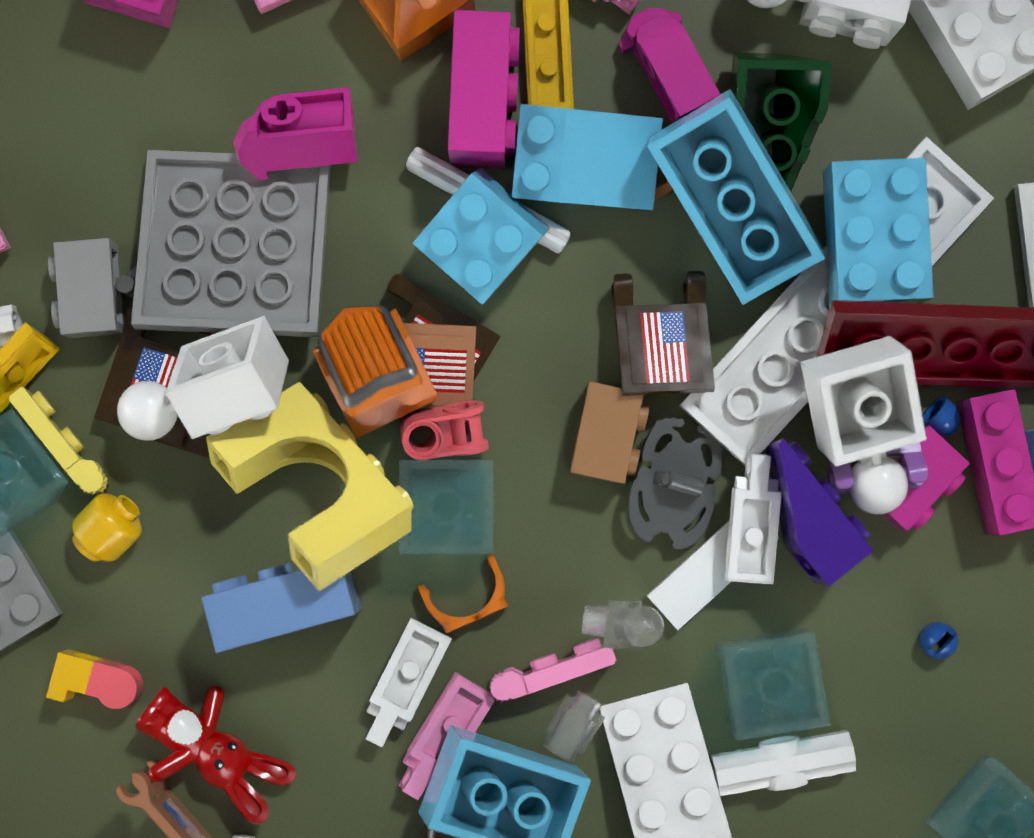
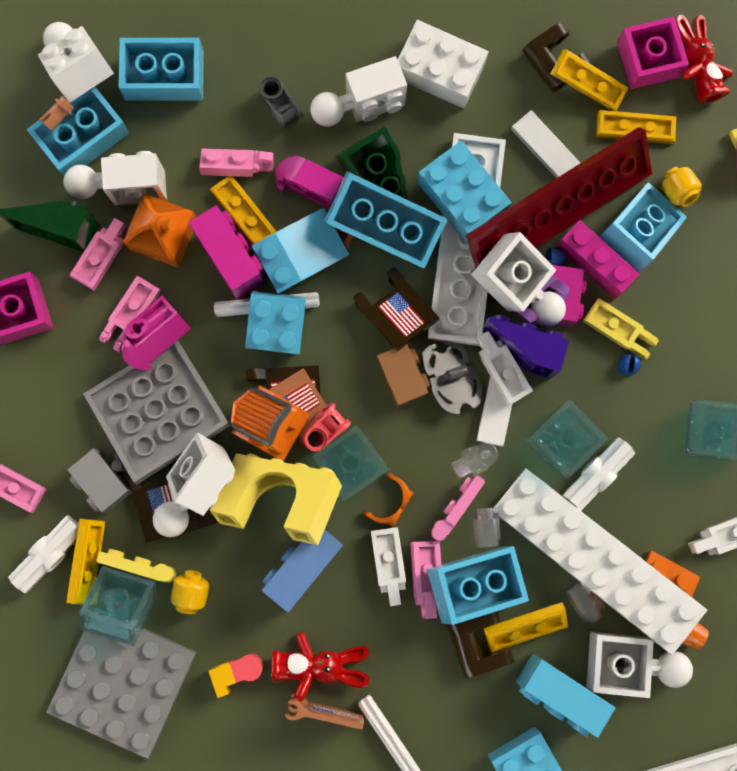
camera: 35 degrees left, 5 degrees down
none -> bright pink hinge [99,275,161,352]
none -> light yellow hinge [582,298,659,360]

